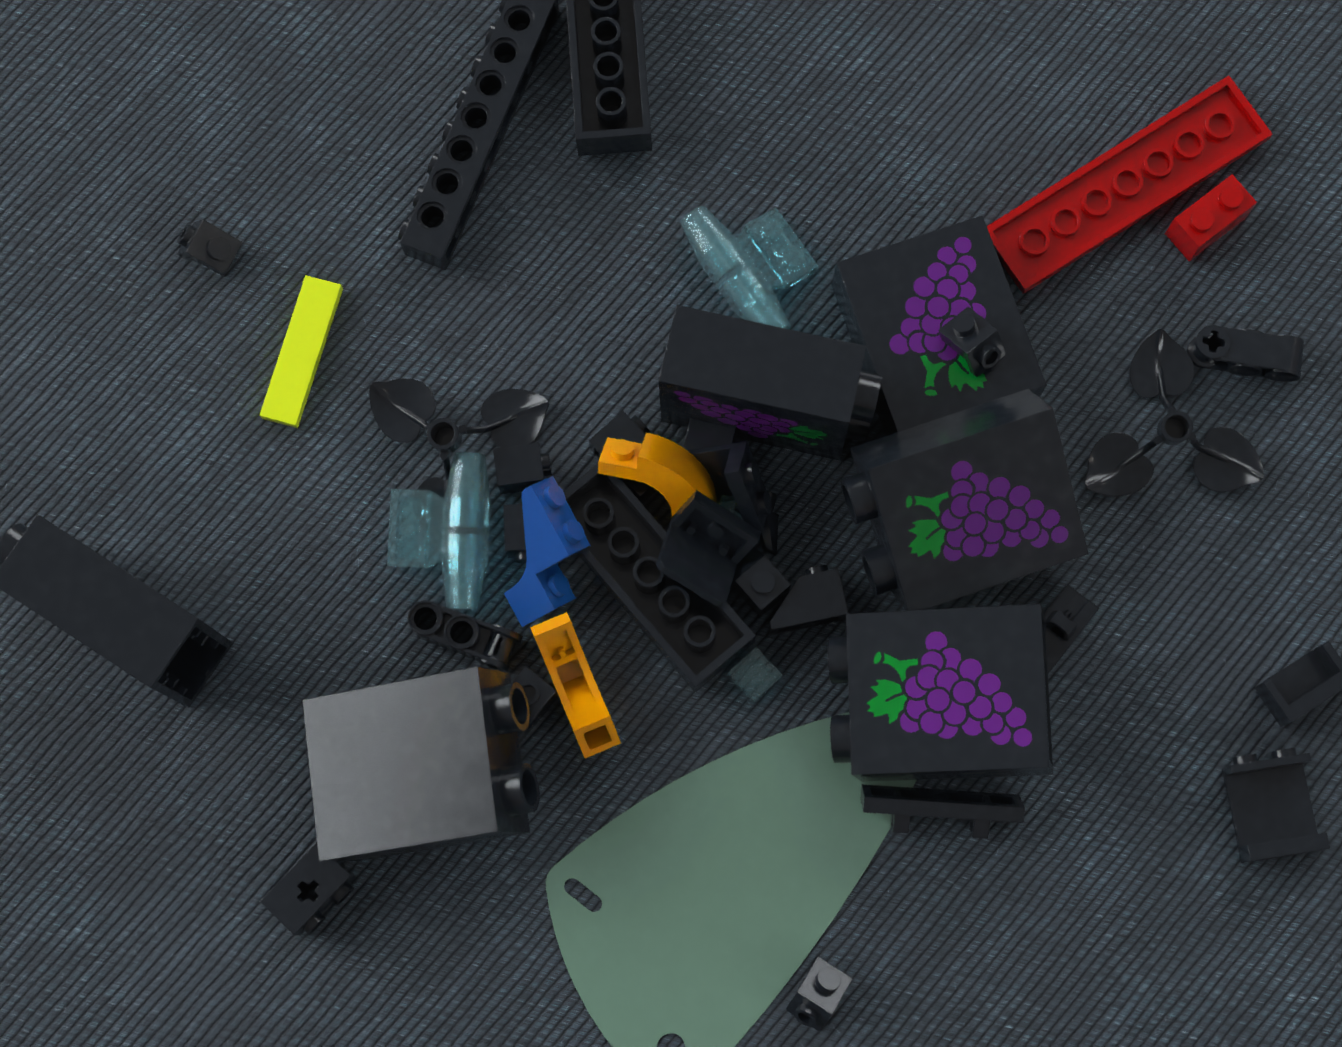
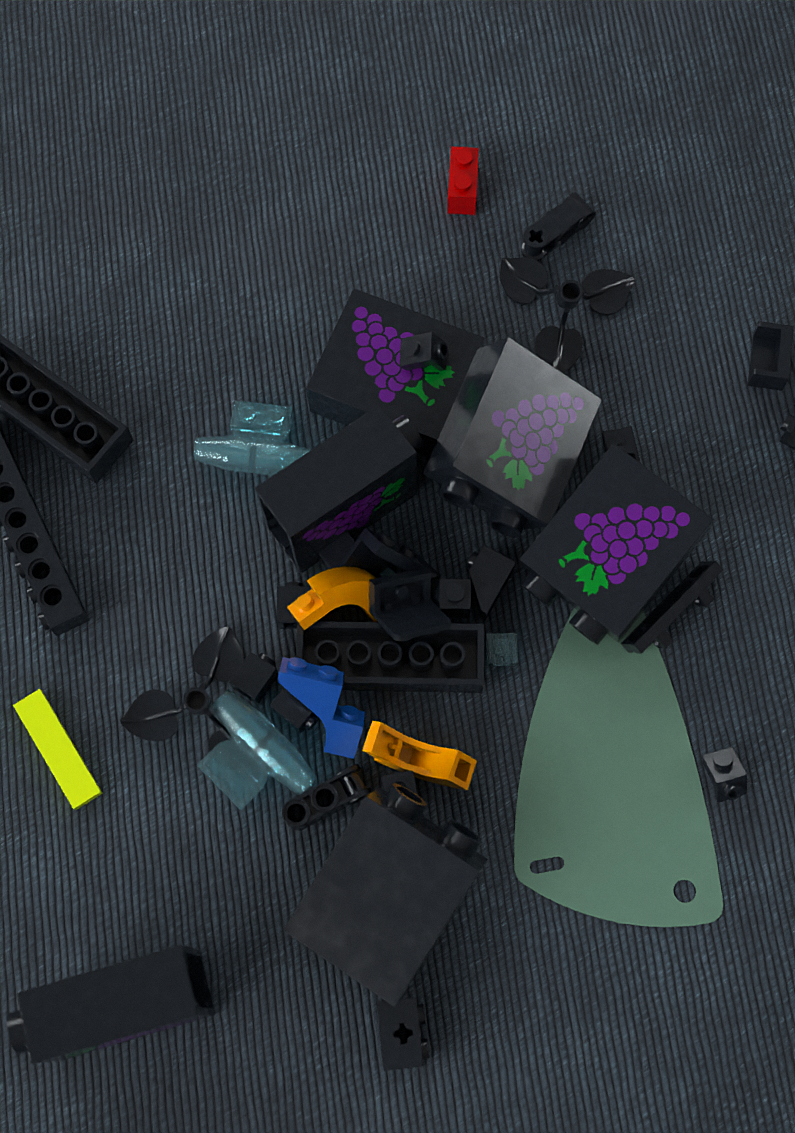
camera: 50 degrees left, 5 degrees down
red plate [987,75,1273,294] -> none

